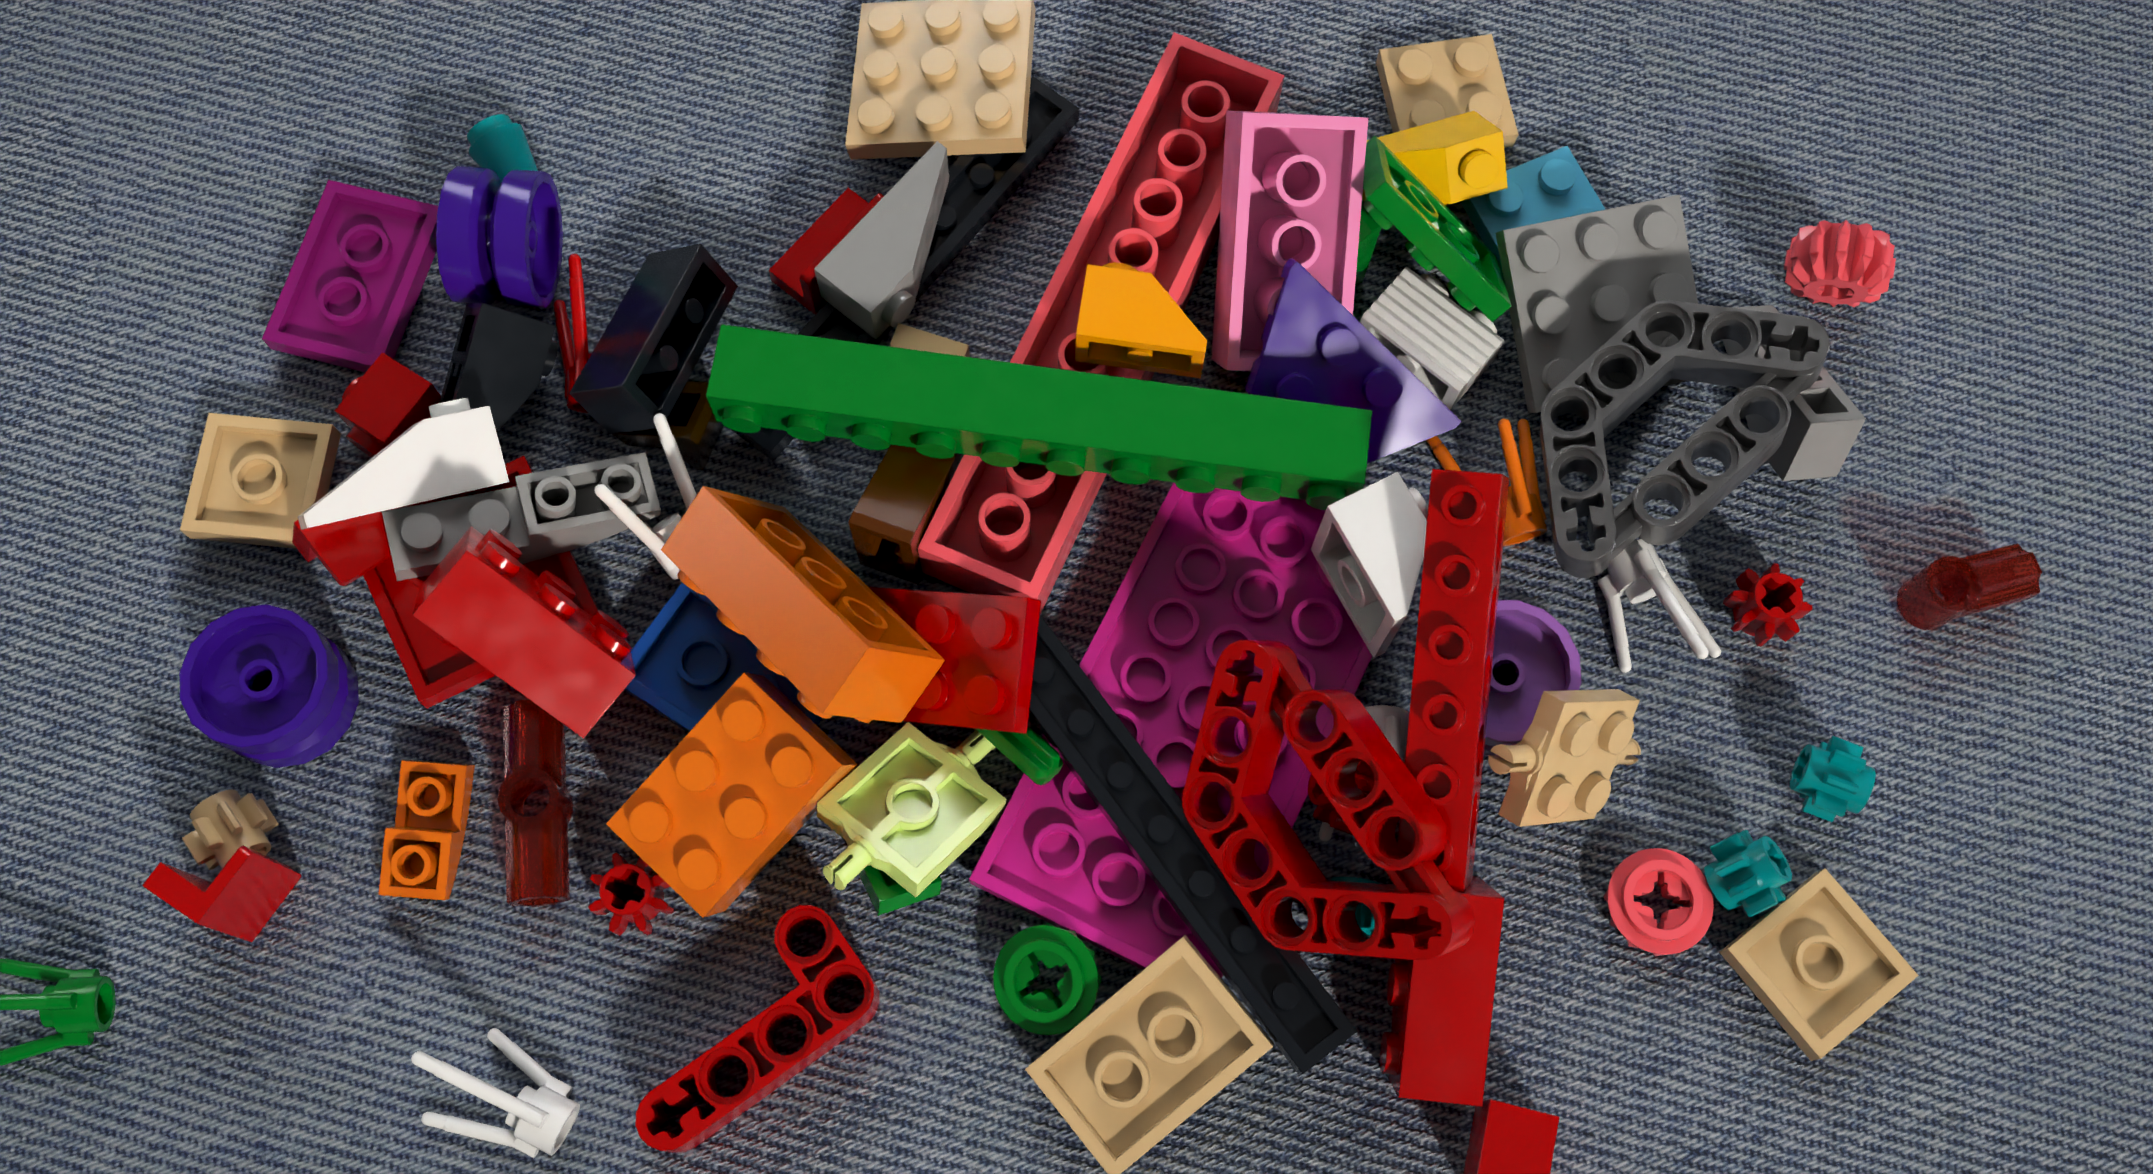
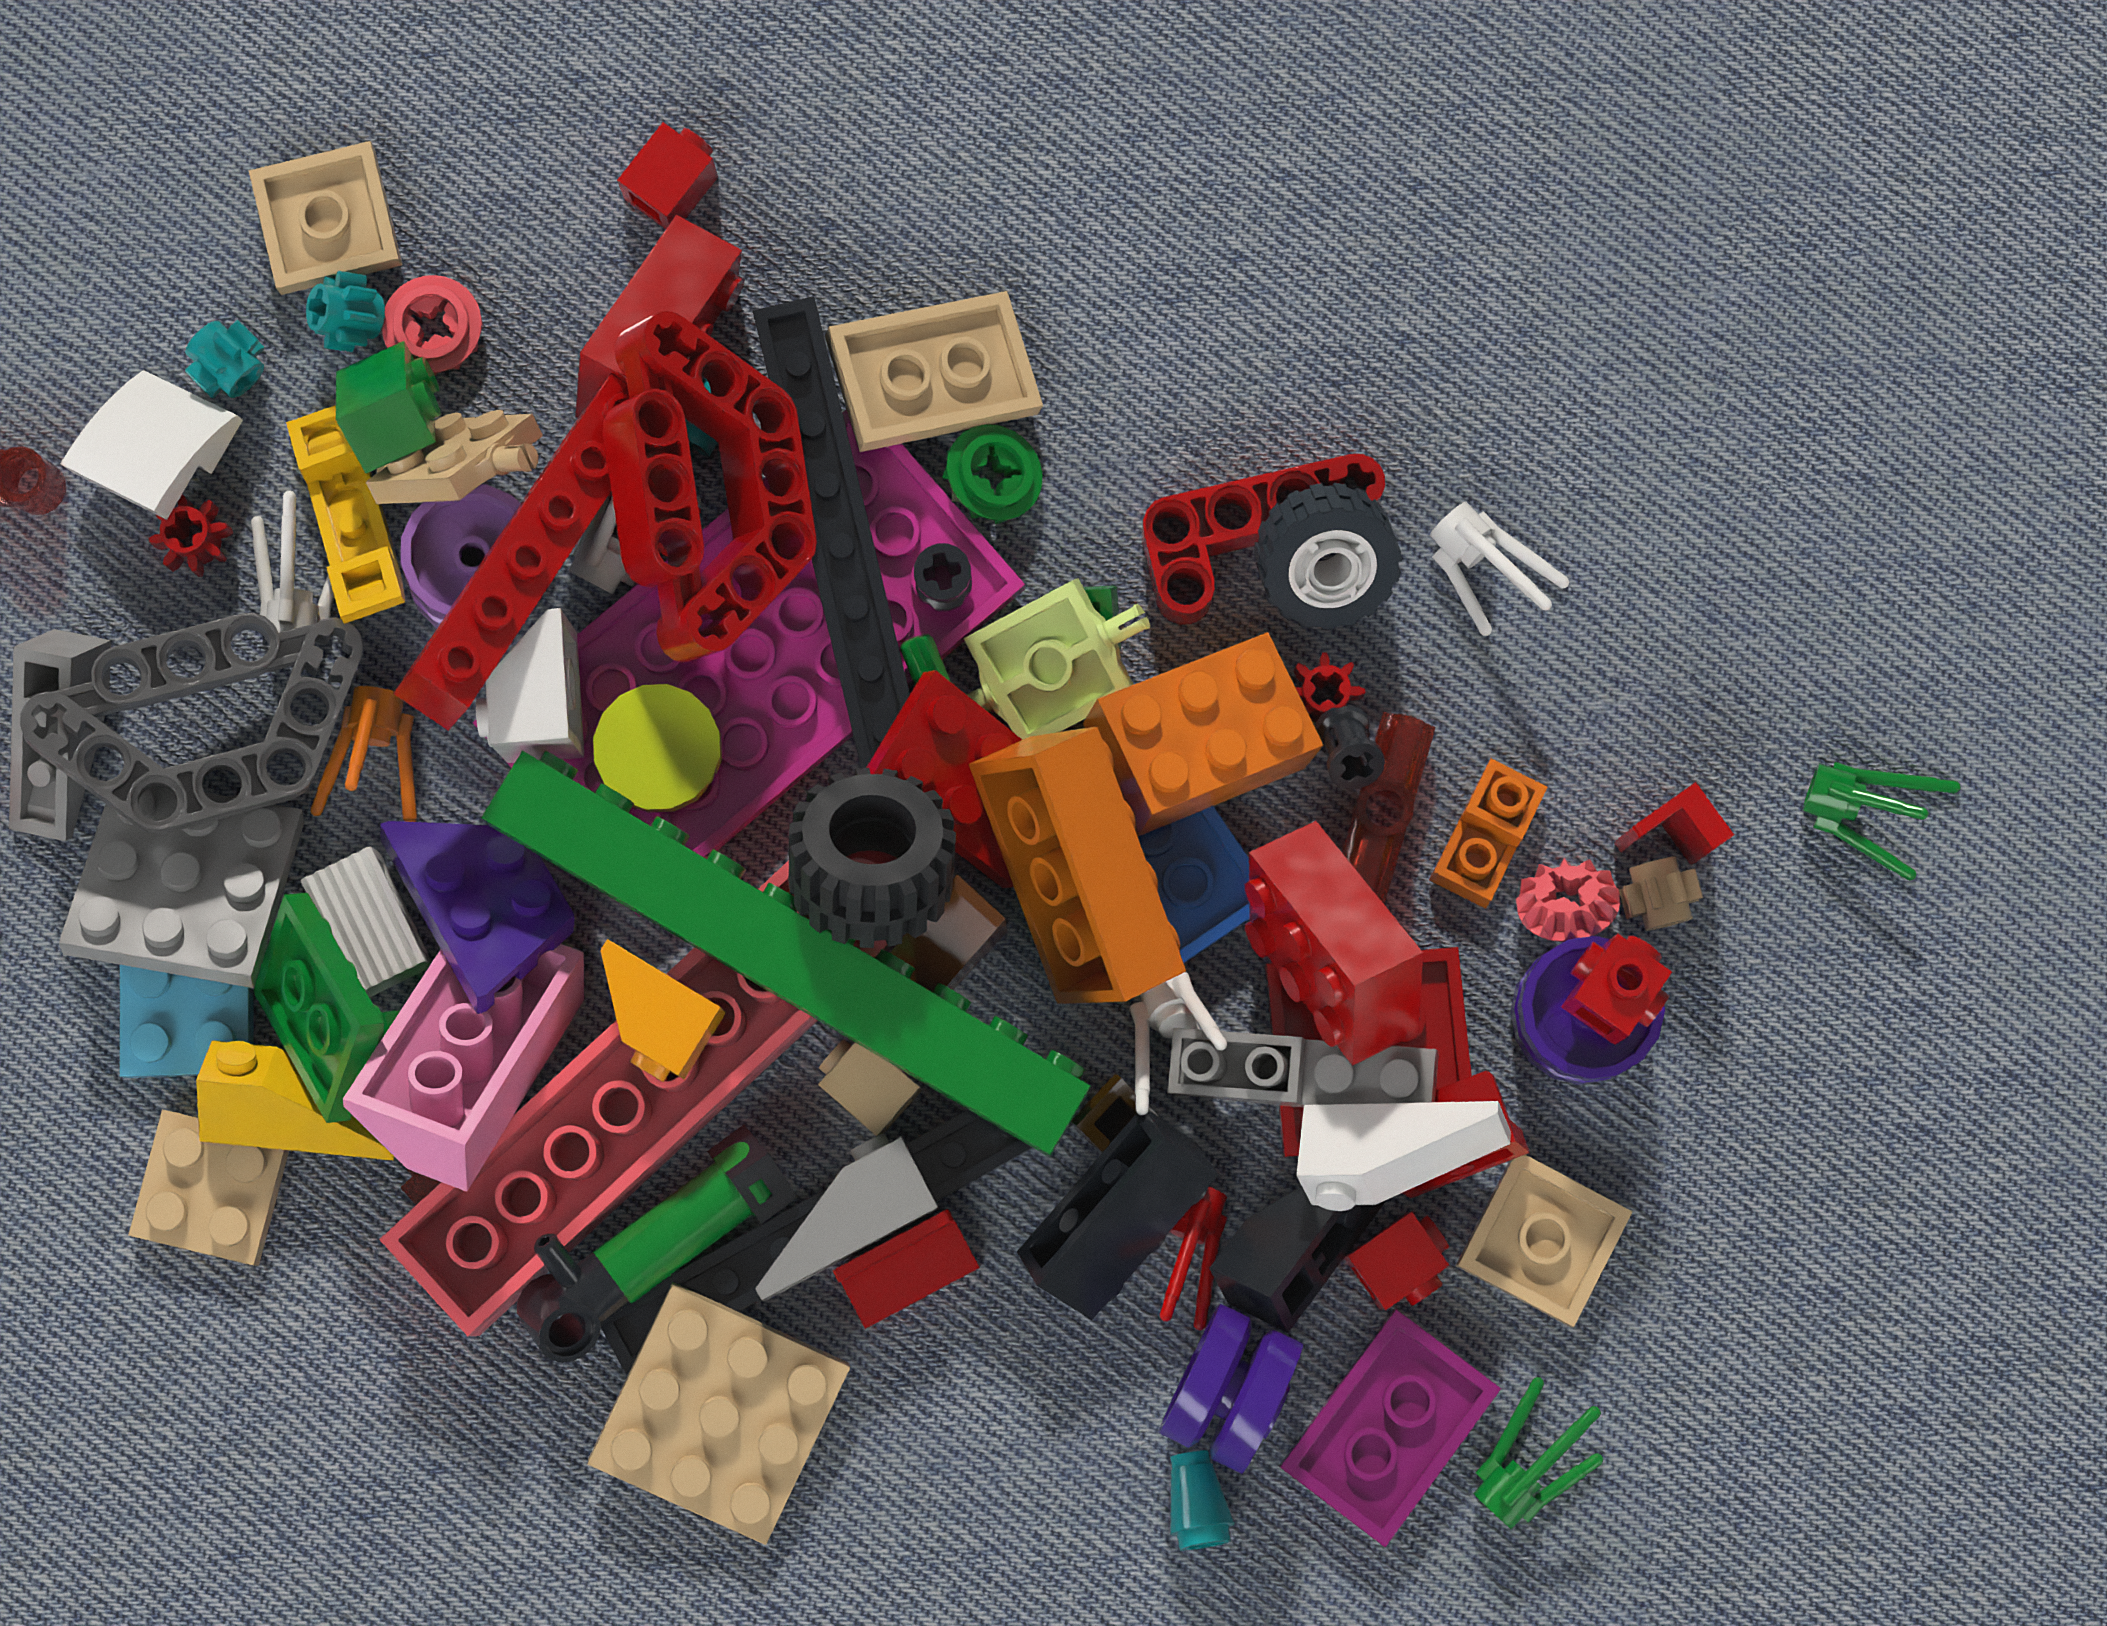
camera: 155 degrees left, 10 degrees up
none -> white slope [60,370,243,520]
none -> yellow slope [286,405,405,624]
none -> green brick [336,341,441,473]
none -> piece [517,1124,798,1363]
none -> neon yellow tile [593,684,722,813]
none -> black tyre [788,768,956,948]
none -> black bush [914,543,972,612]
none -> black wheel [1254,483,1402,630]
none -> black bush [1314,705,1385,789]
none -> green plant [1473,1377,1603,1530]
none -> coral gear [1516,857,1620,942]
none -> red brick [1561,933,1672,1045]

